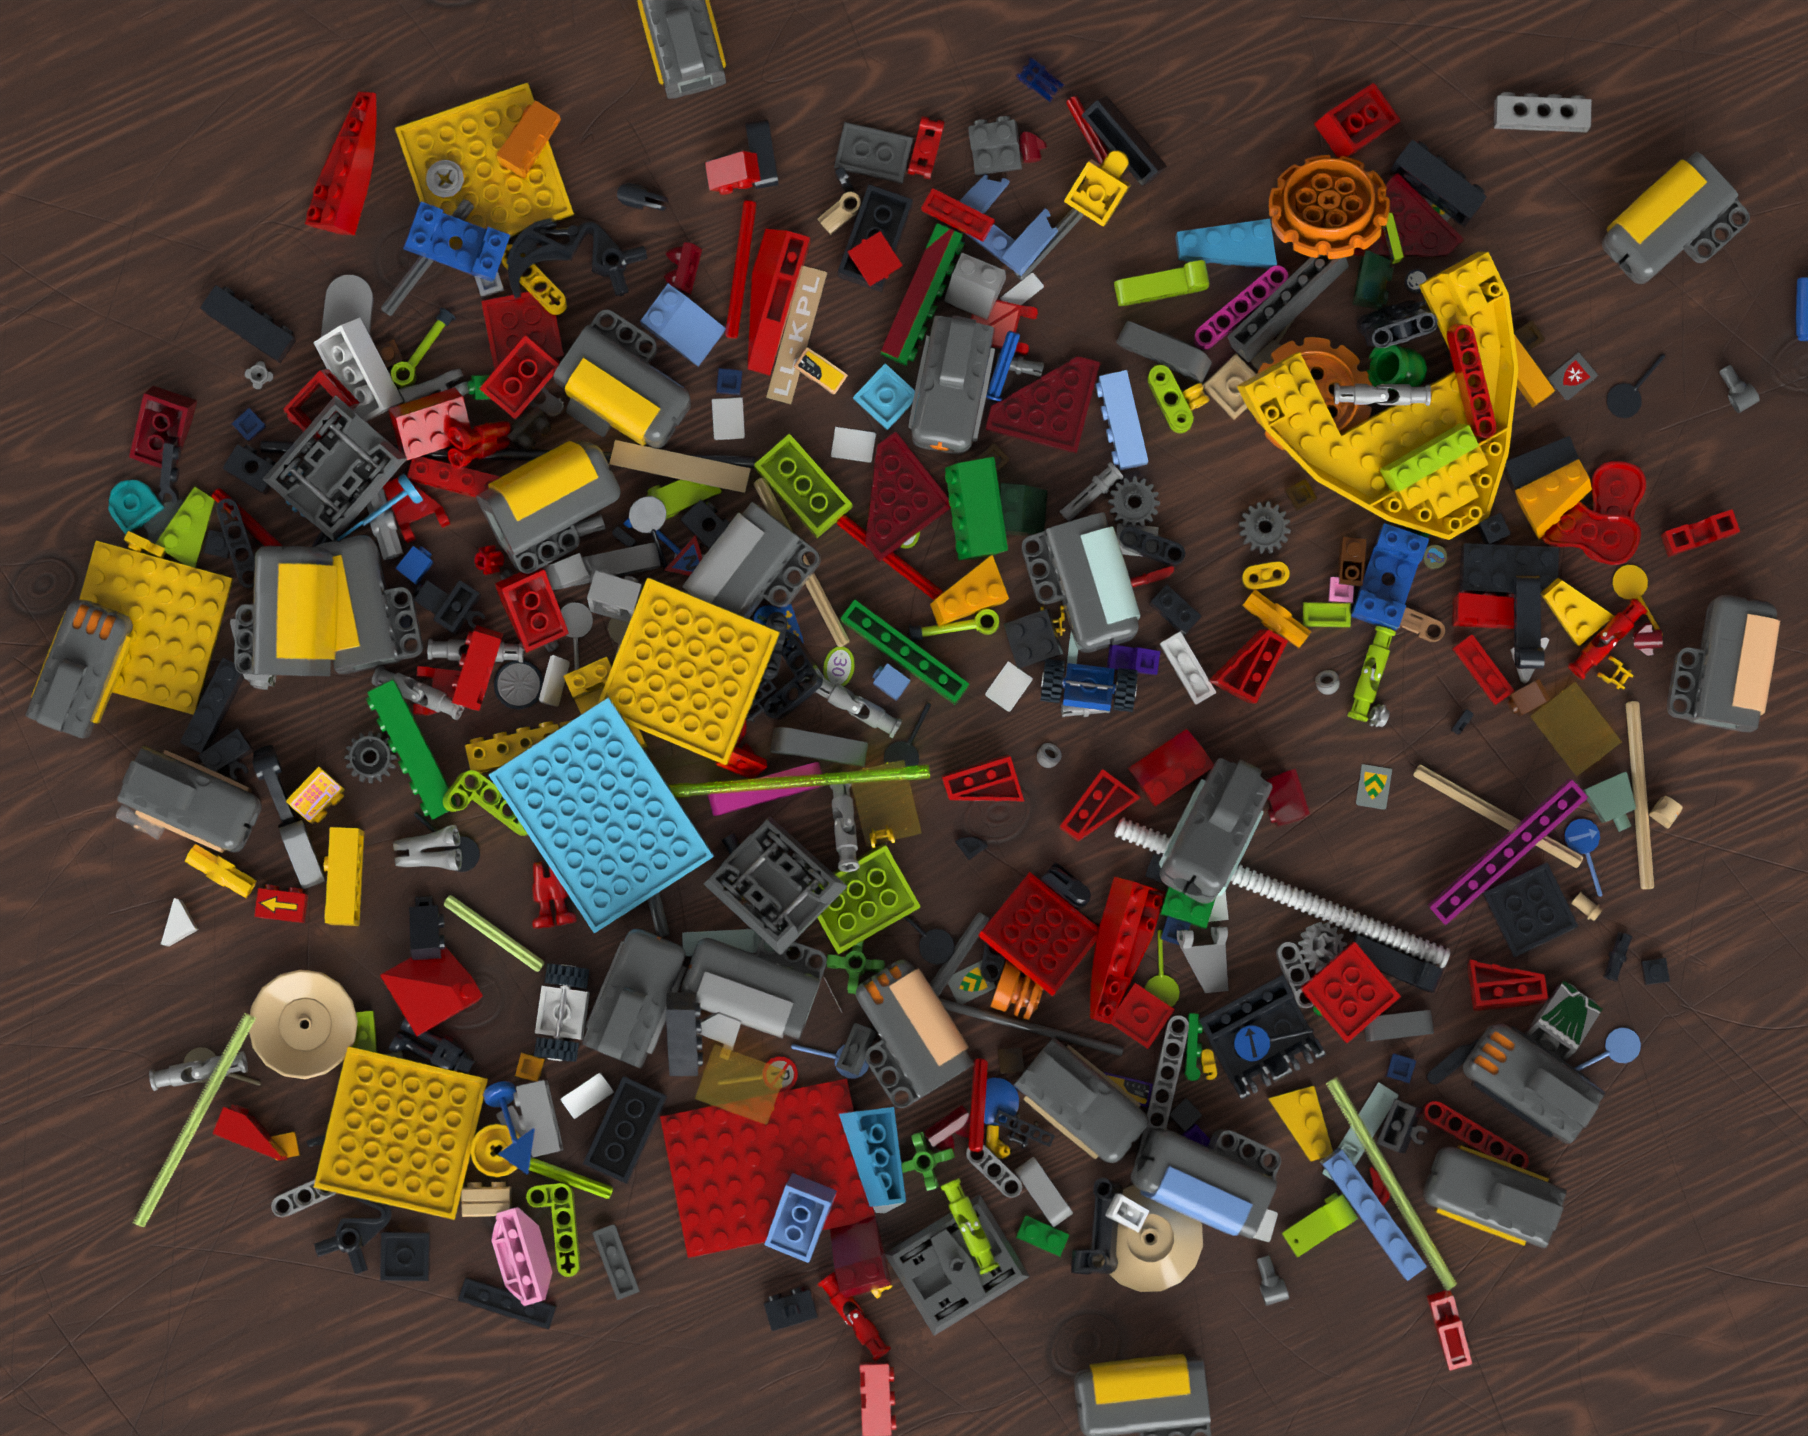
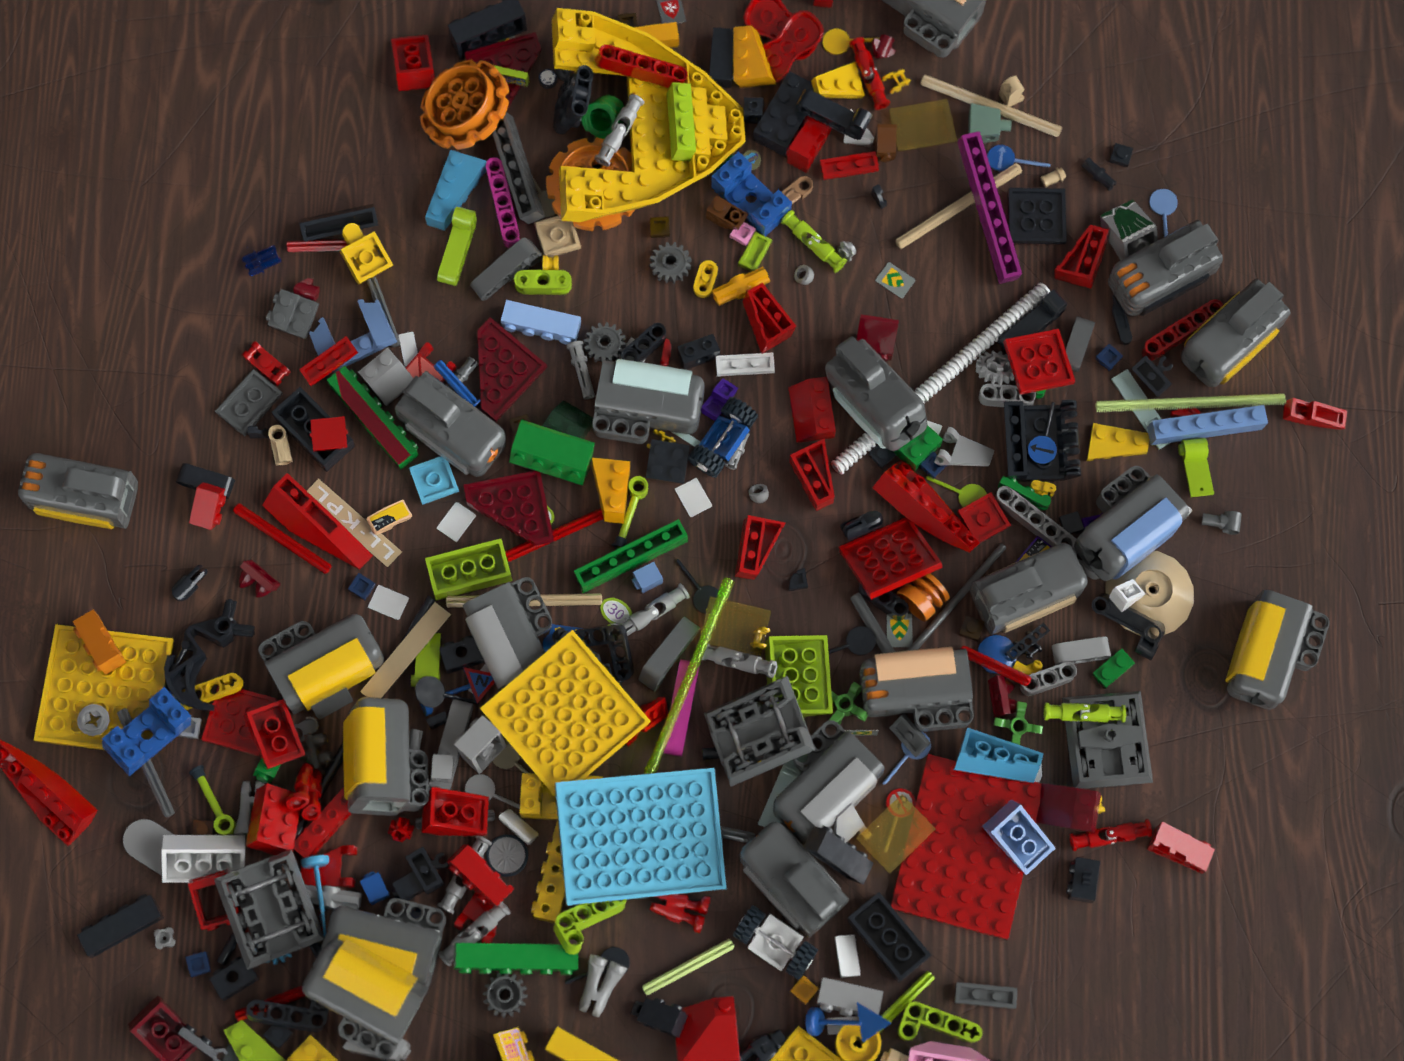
camera: 65 degrees left, 10 degrees down
medium blue slope [640,284,726,367] -> none
clear green slope [1352,250,1393,310] -> none

